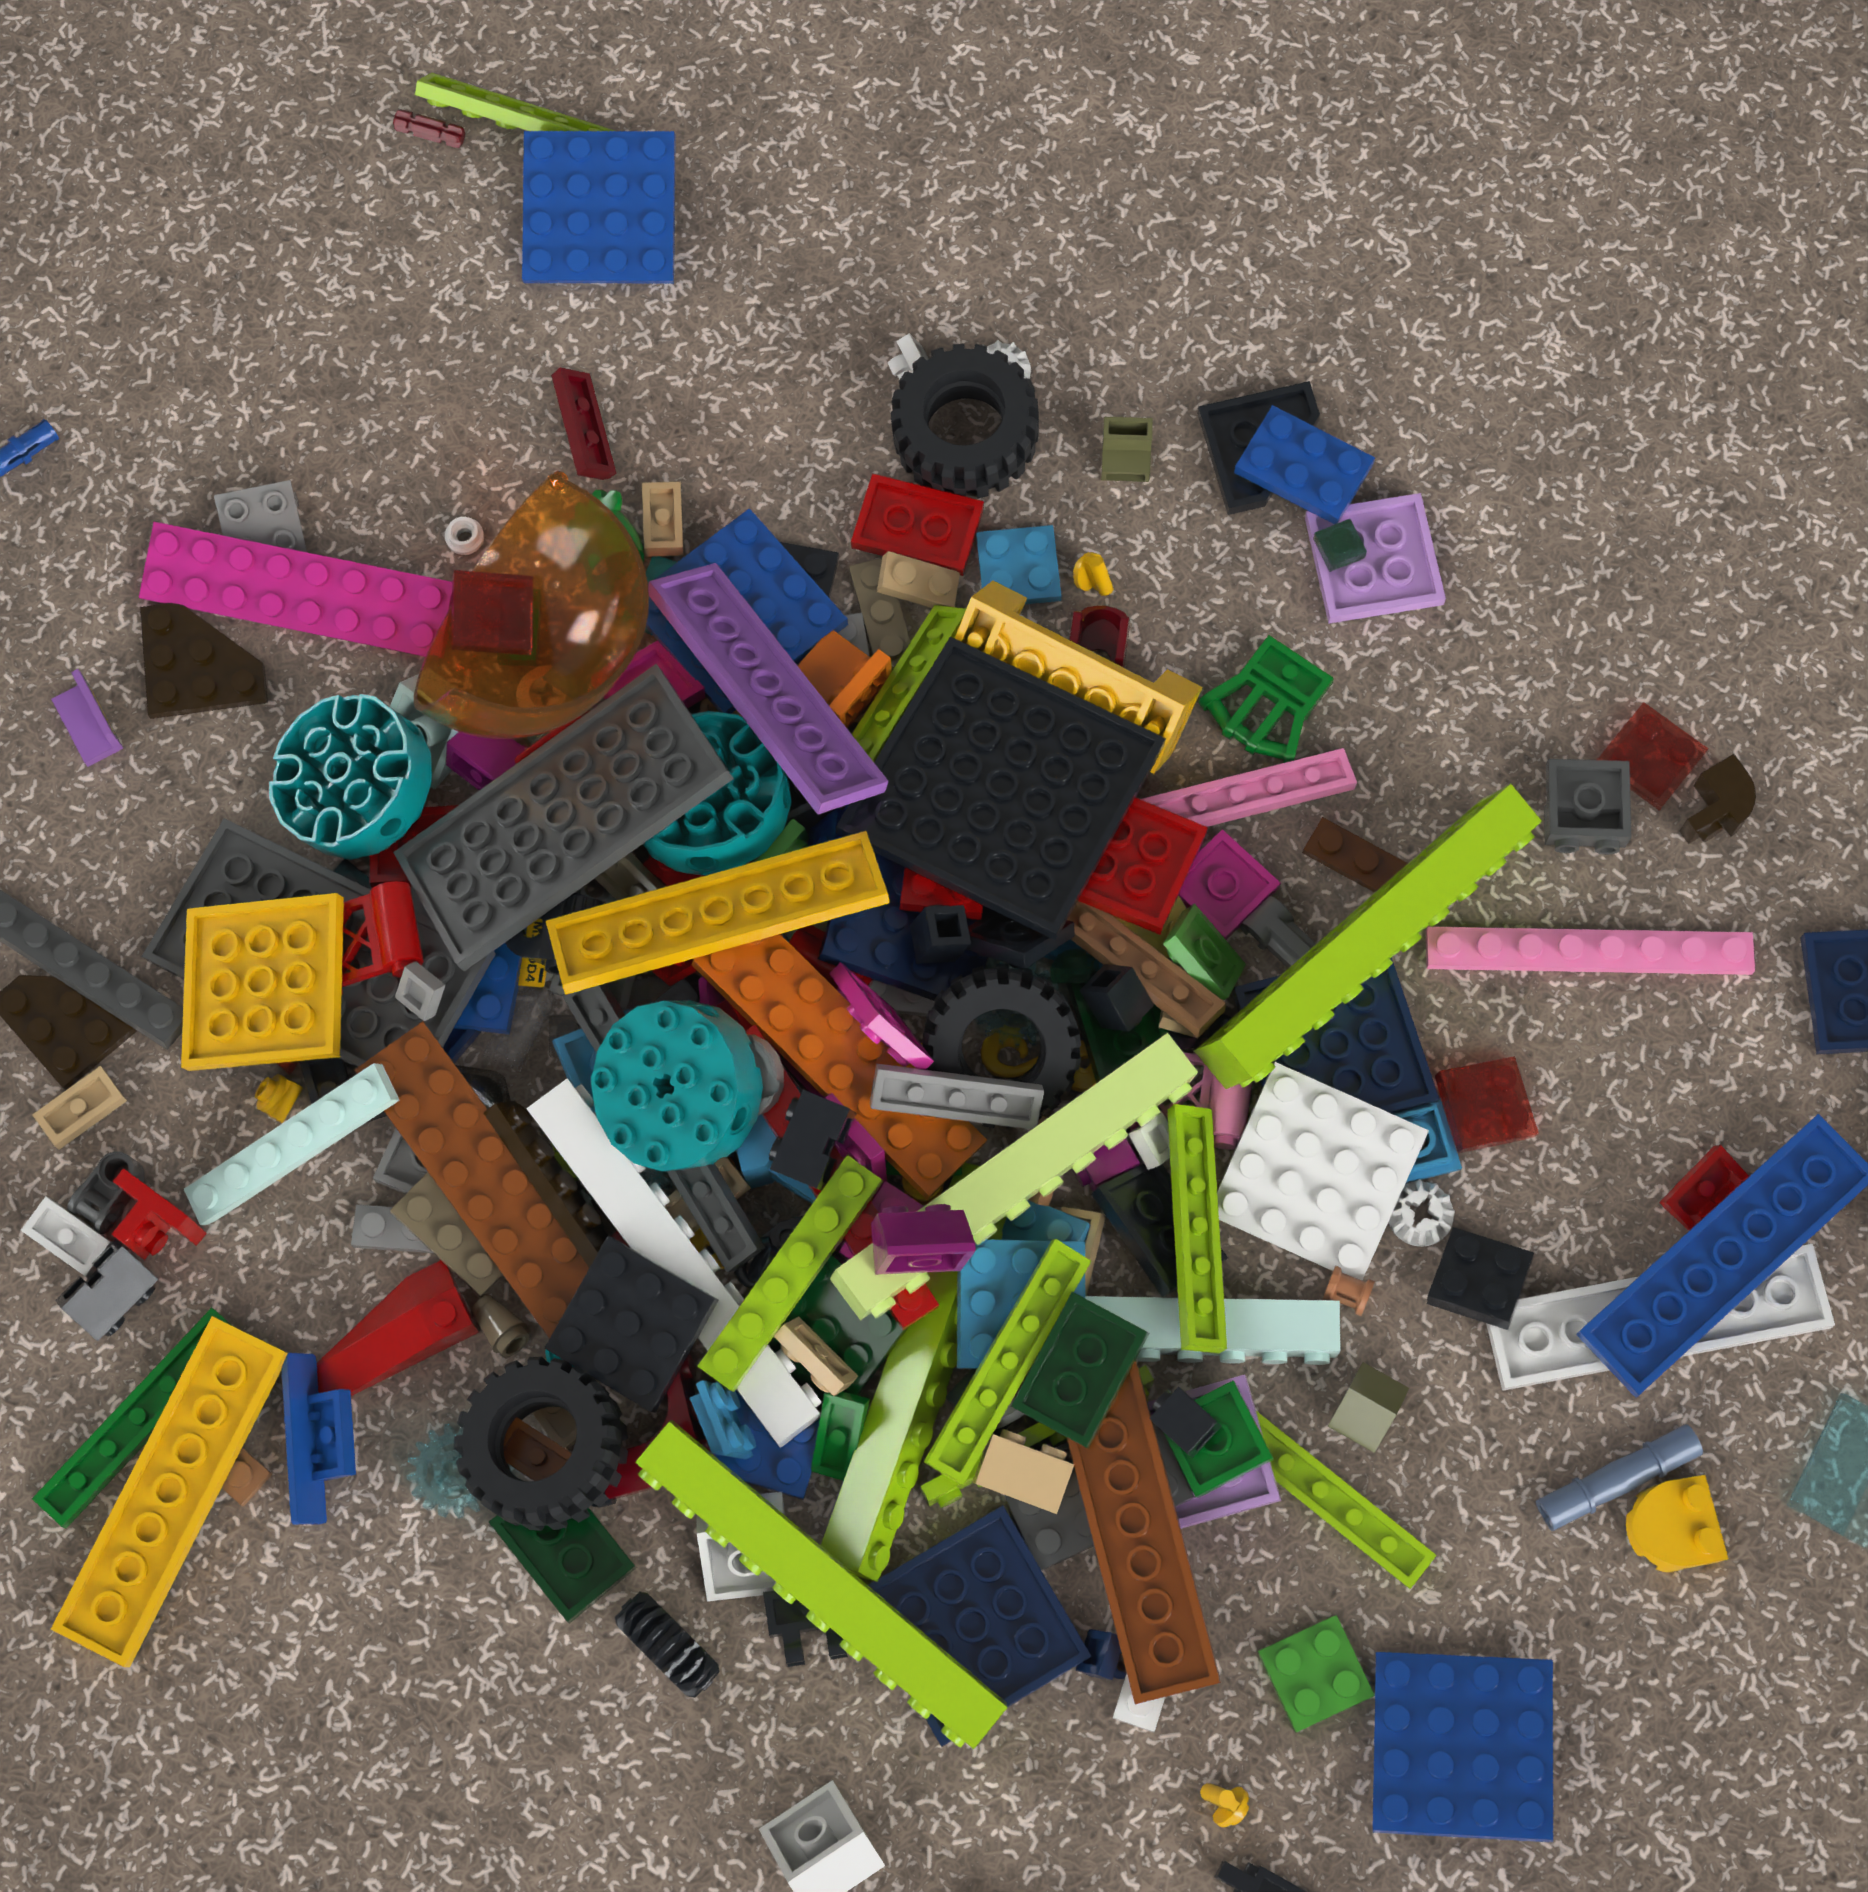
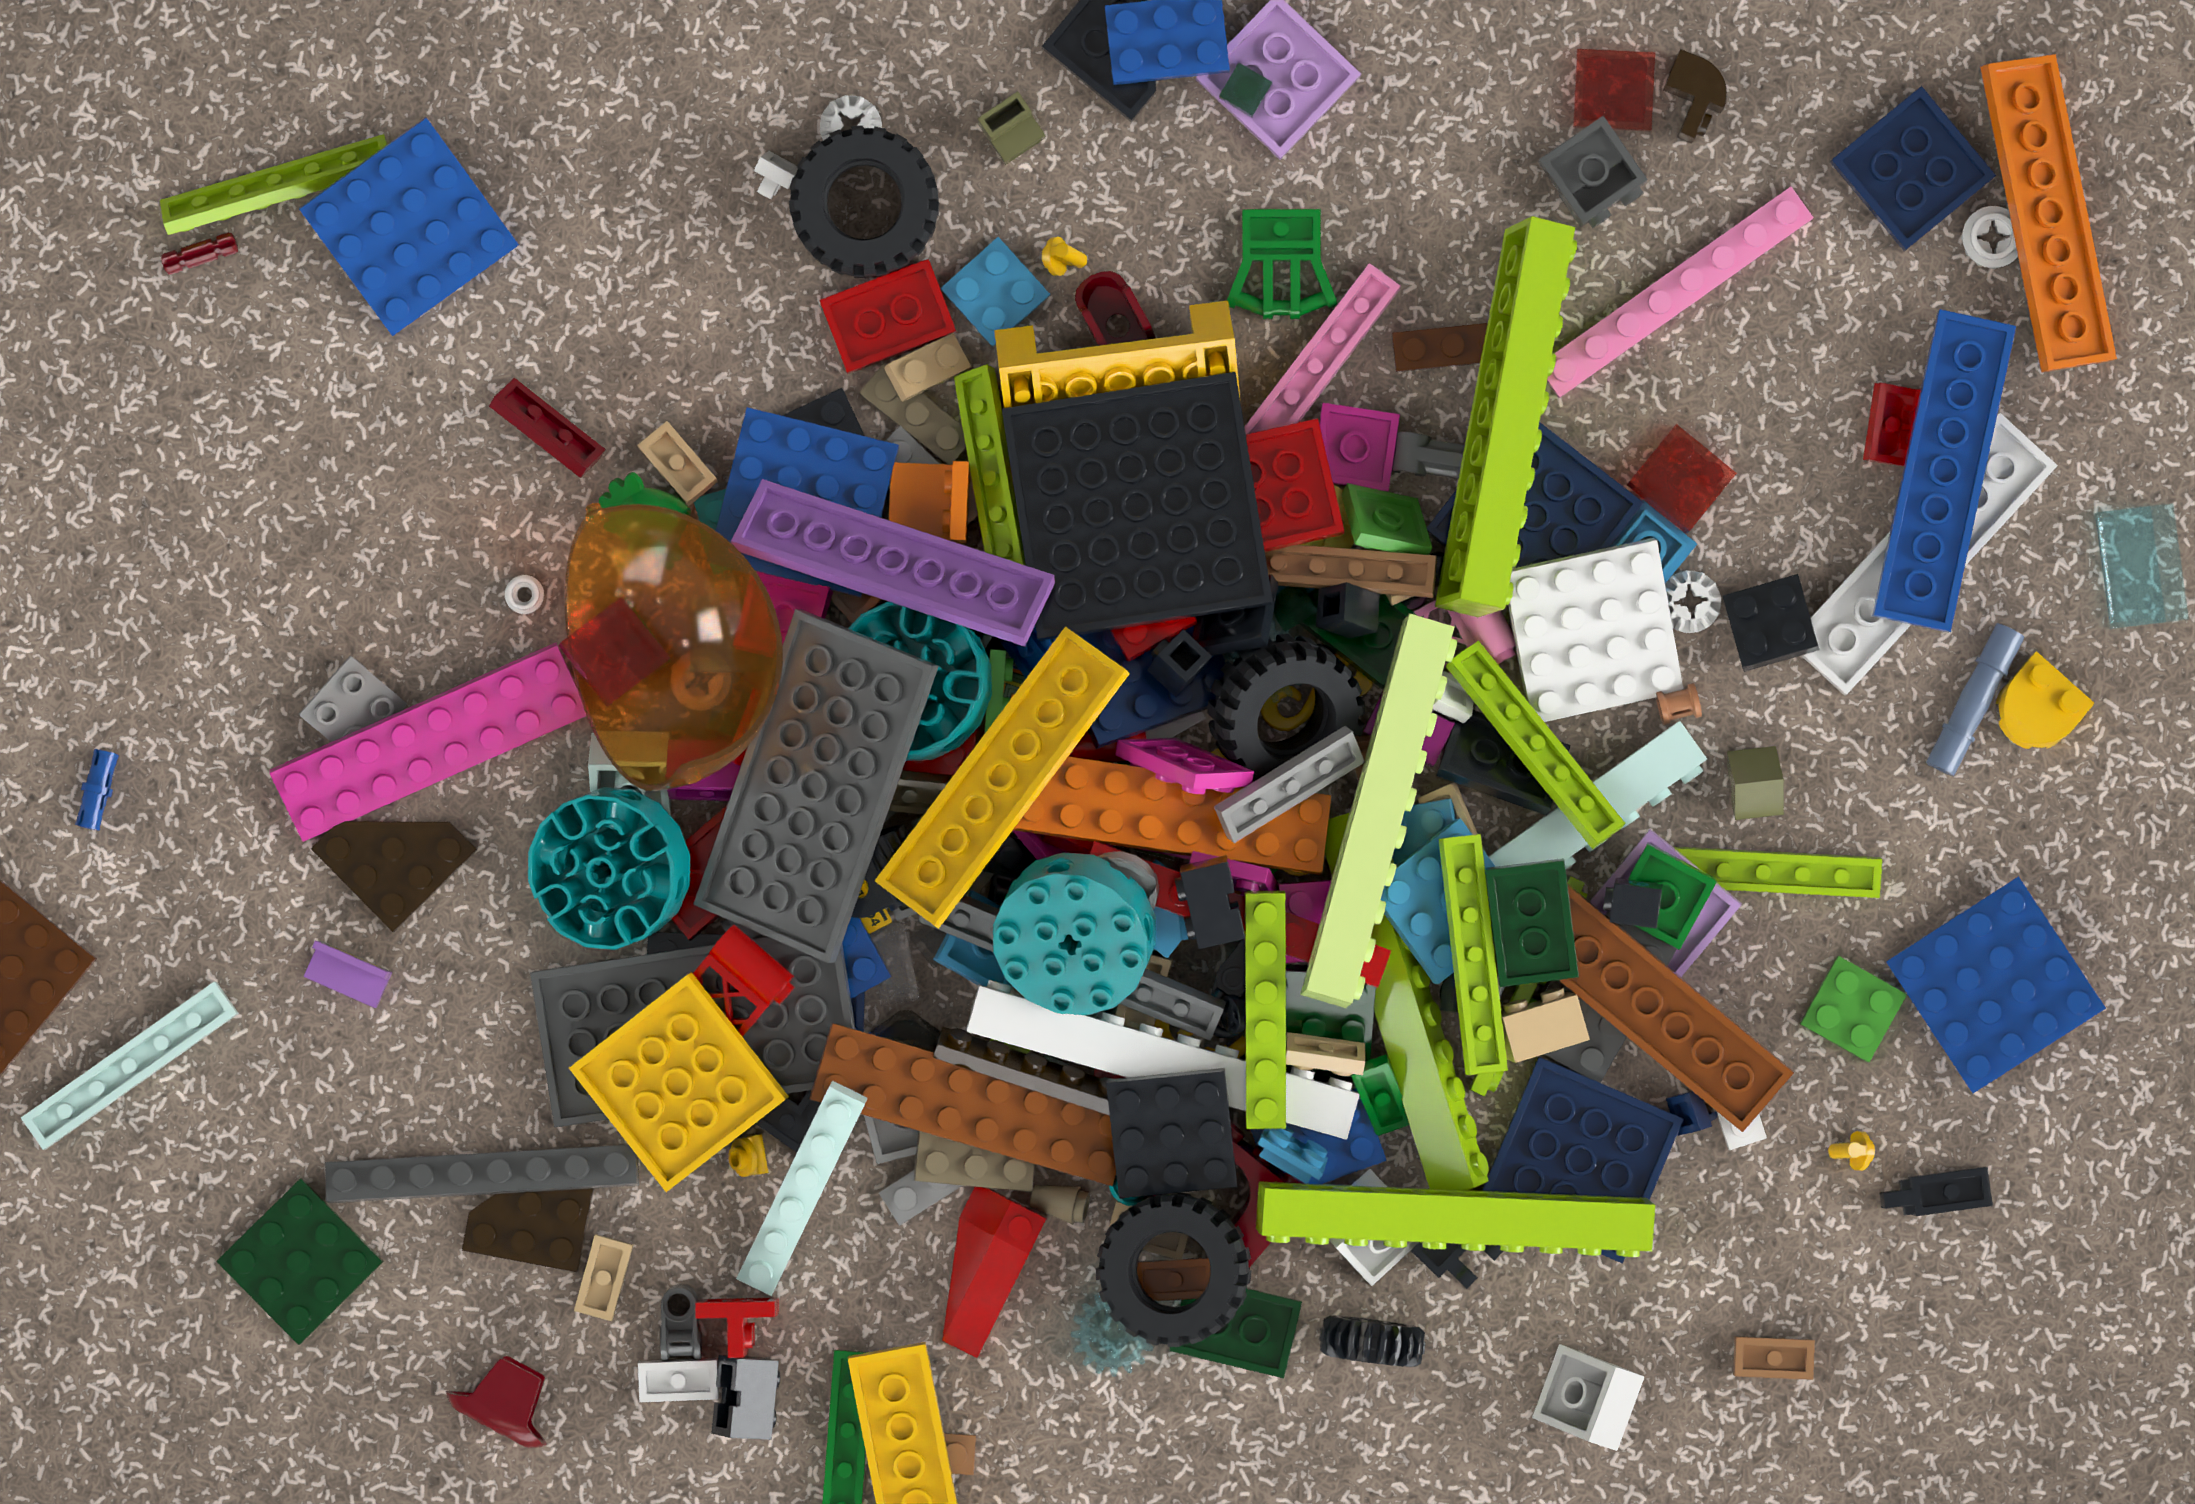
camera: 40 degrees left, 15 degrees up
blue bracket [281,1353,356,1525] -> none
light grey plate [395,961,445,1021] -> none
magenta slope [871,1204,976,1275] -> none

